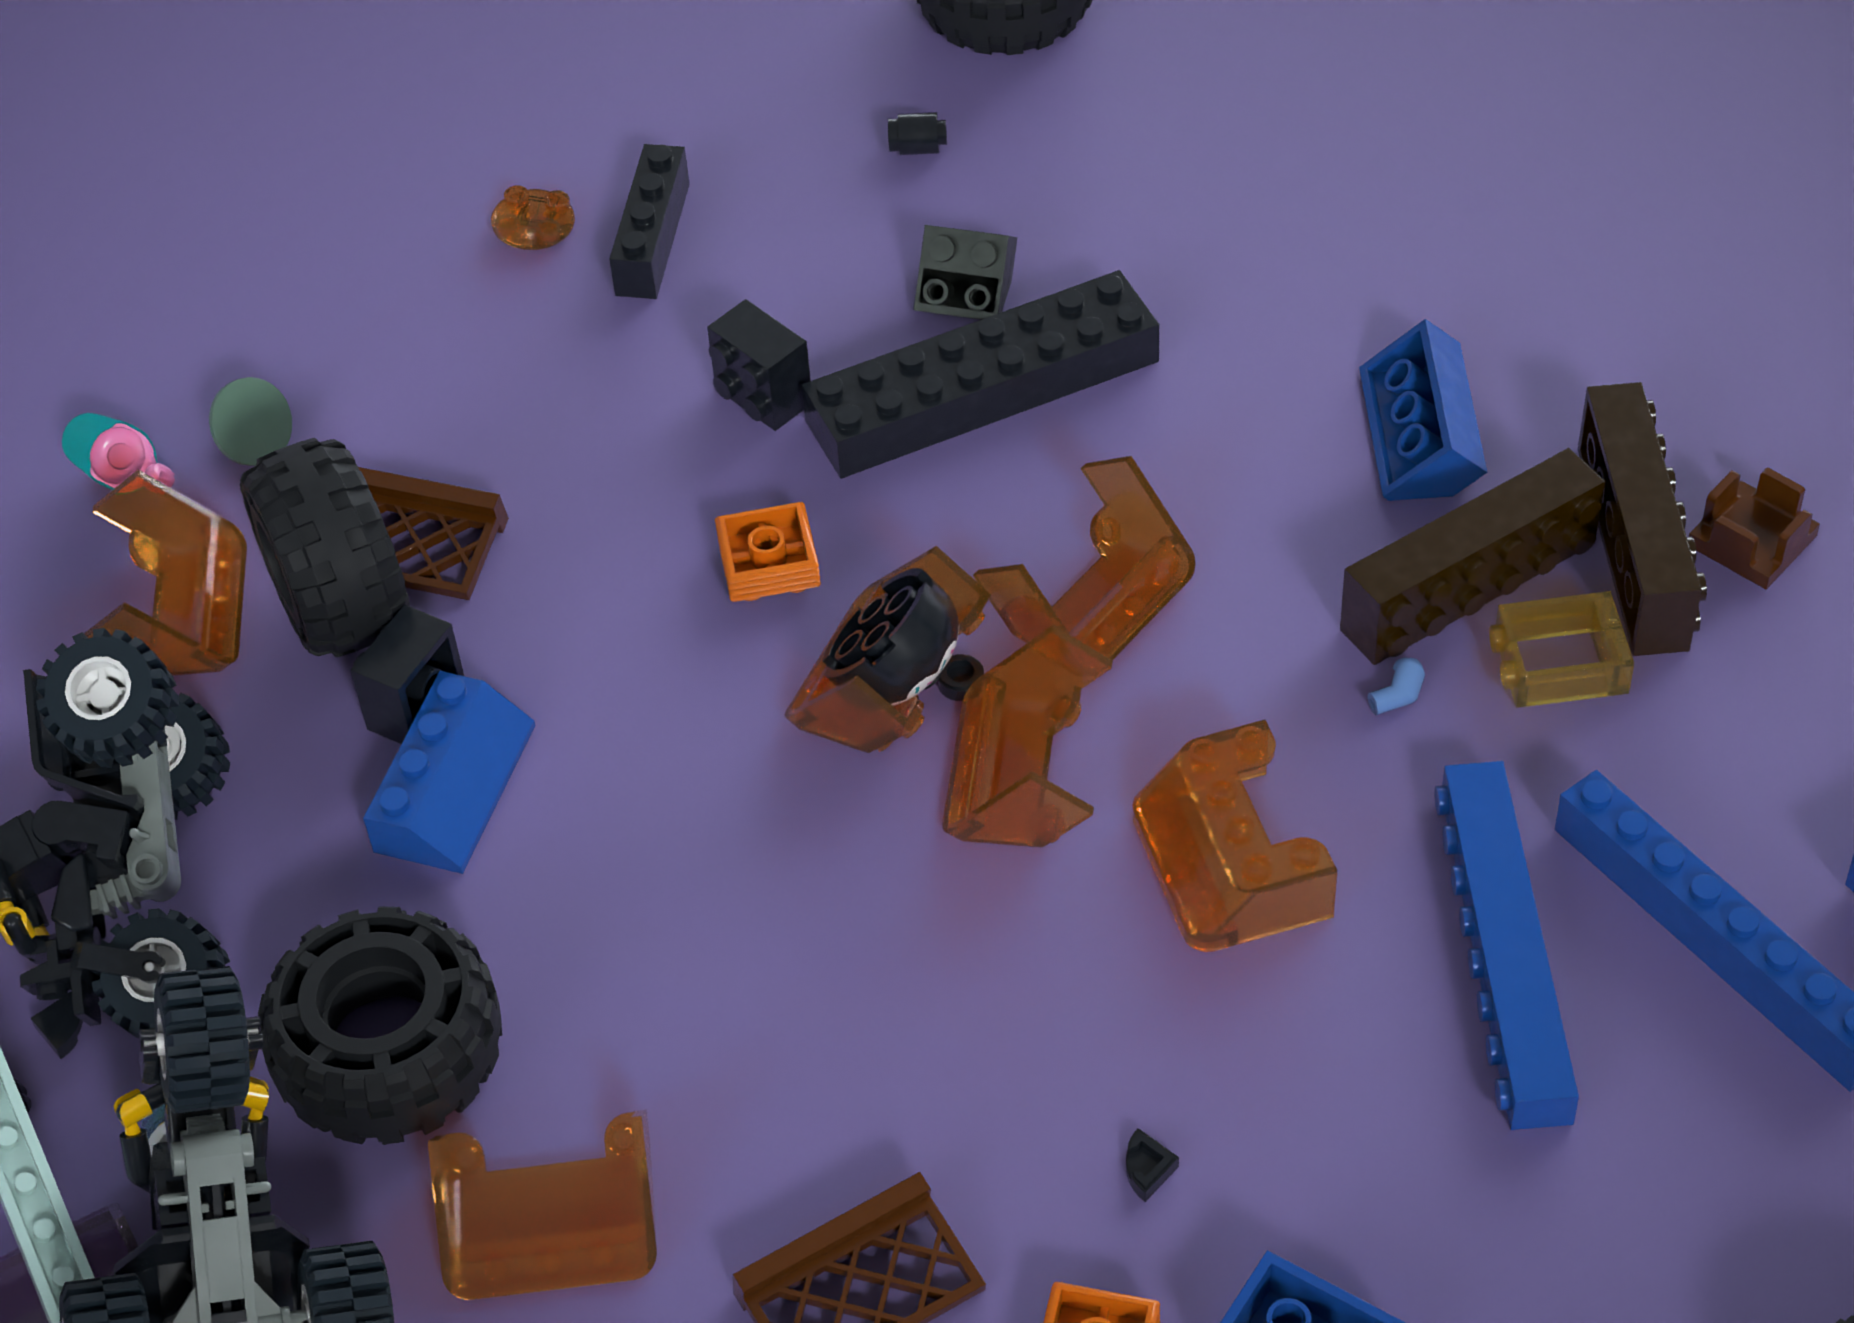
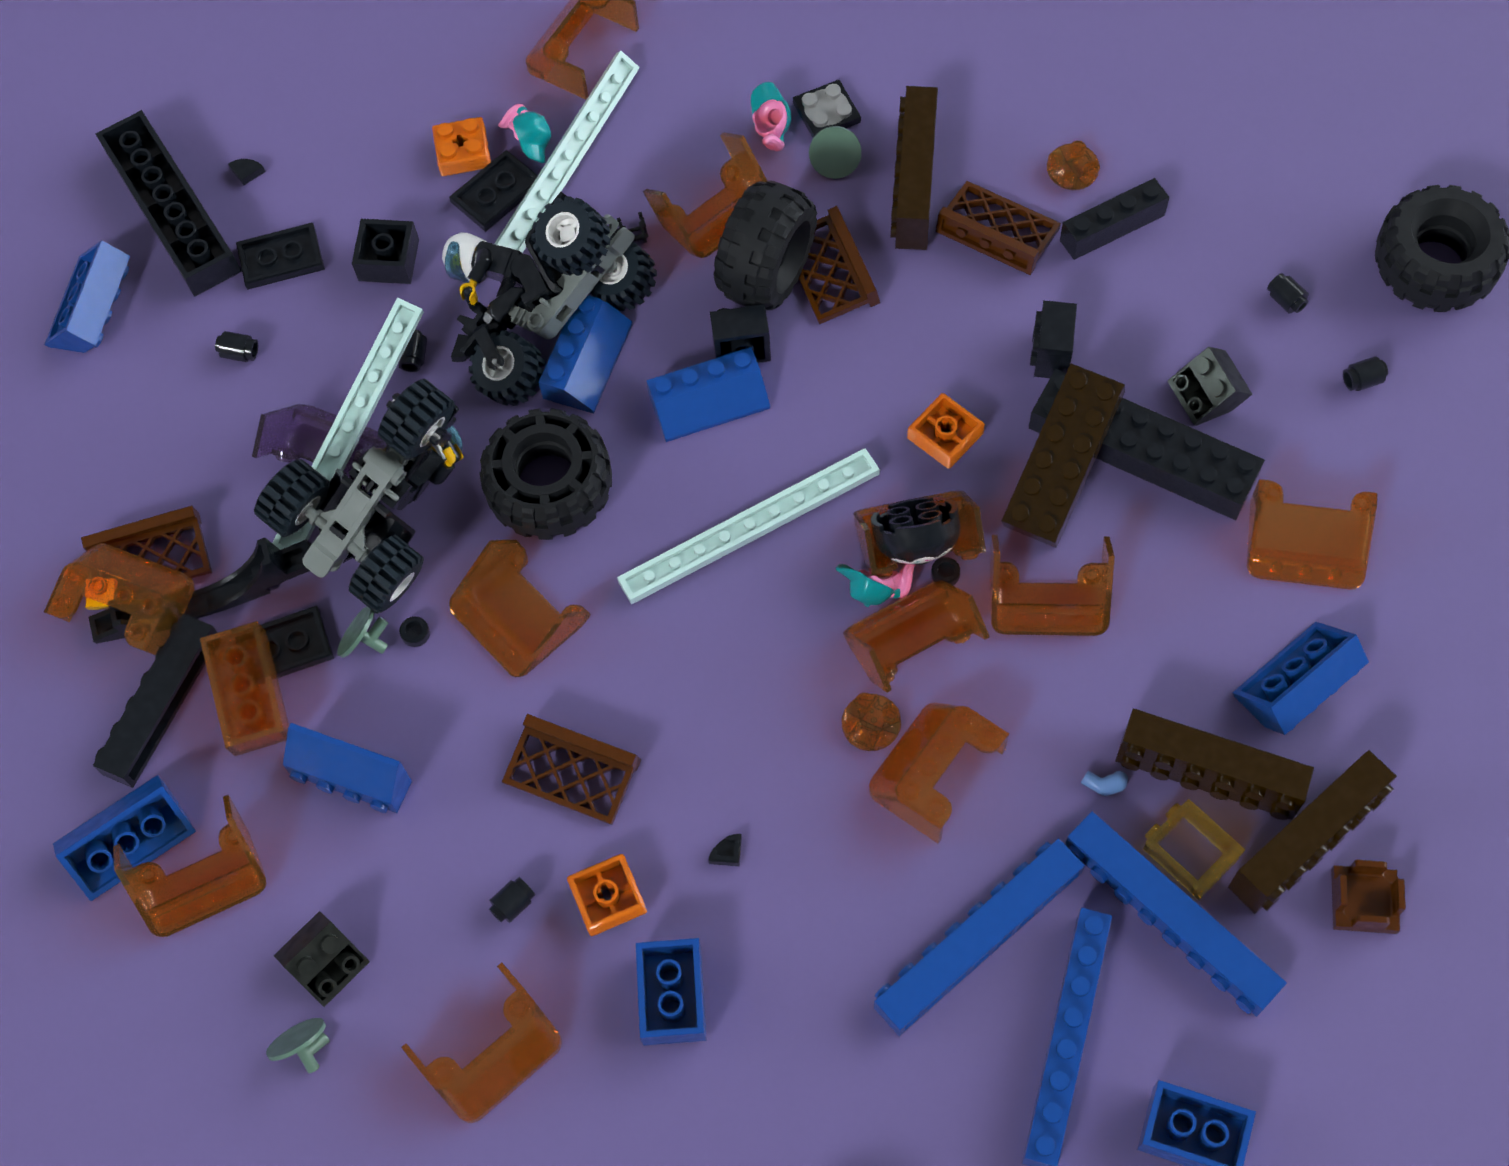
camera: 55 degrees right, 15 degrees up
none -> blue slope [538,295,632,414]
none -> light aqua plate [617,448,880,605]
none -> light grey piece [793,80,861,138]
none -> teal hair [836,564,916,607]
none -> clear orange dish [842,693,901,751]
none -> dark brown brick [890,86,938,250]
none -> reddish brown fence [935,181,1061,275]
none -> dark brown brick [1001,363,1125,548]
none -> blue brick [1065,811,1287,1017]
none -> clear orange windscreen [1247,479,1377,590]
none -> black brick [1343,356,1388,391]

